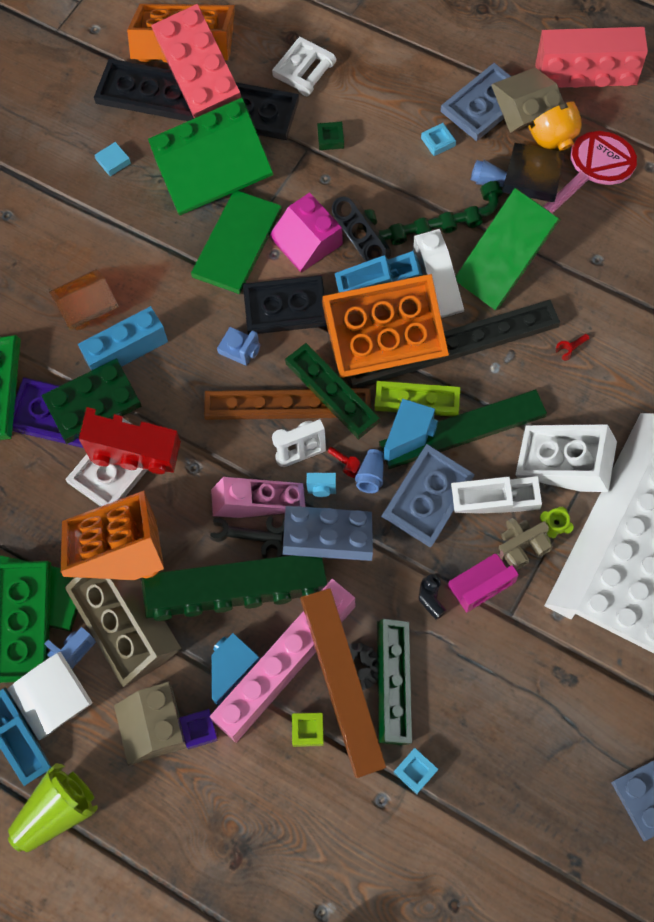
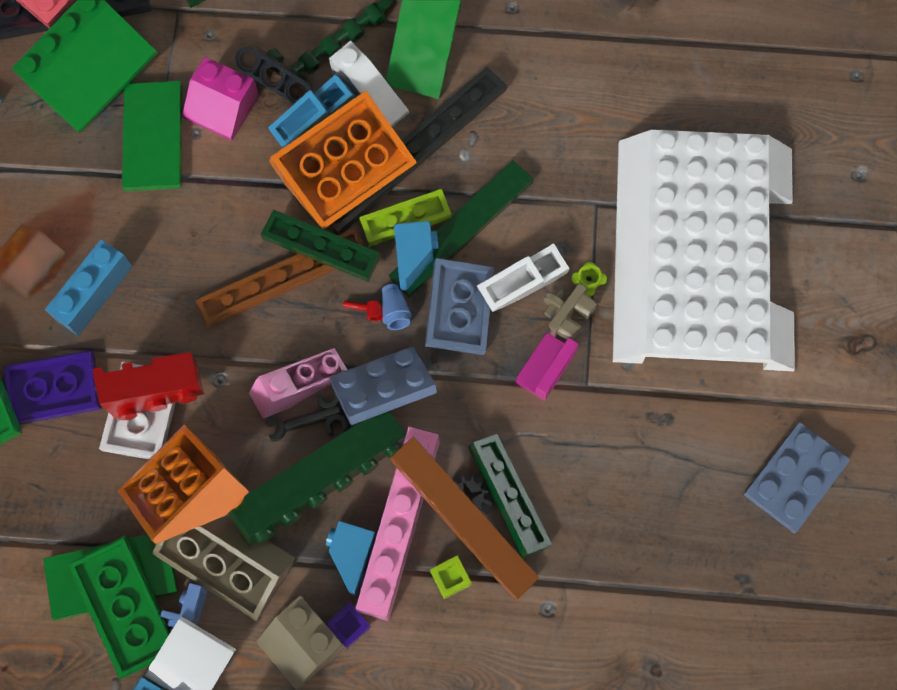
camera: 25 degrees left, 5 degrees up
dark green plate [41,358,142,444] -> none
medium blue bracket [217,327,260,366] -> none
black tile [243,275,327,335] -> none
white plate [272,419,326,467] -> none
medium azure plate [307,473,336,497] -> none
medium azure plate [394,748,438,794] -> none
black arm [418,574,447,620] -> none
white slope [516,424,617,492] -> none
red hand [556,334,590,361] -> none

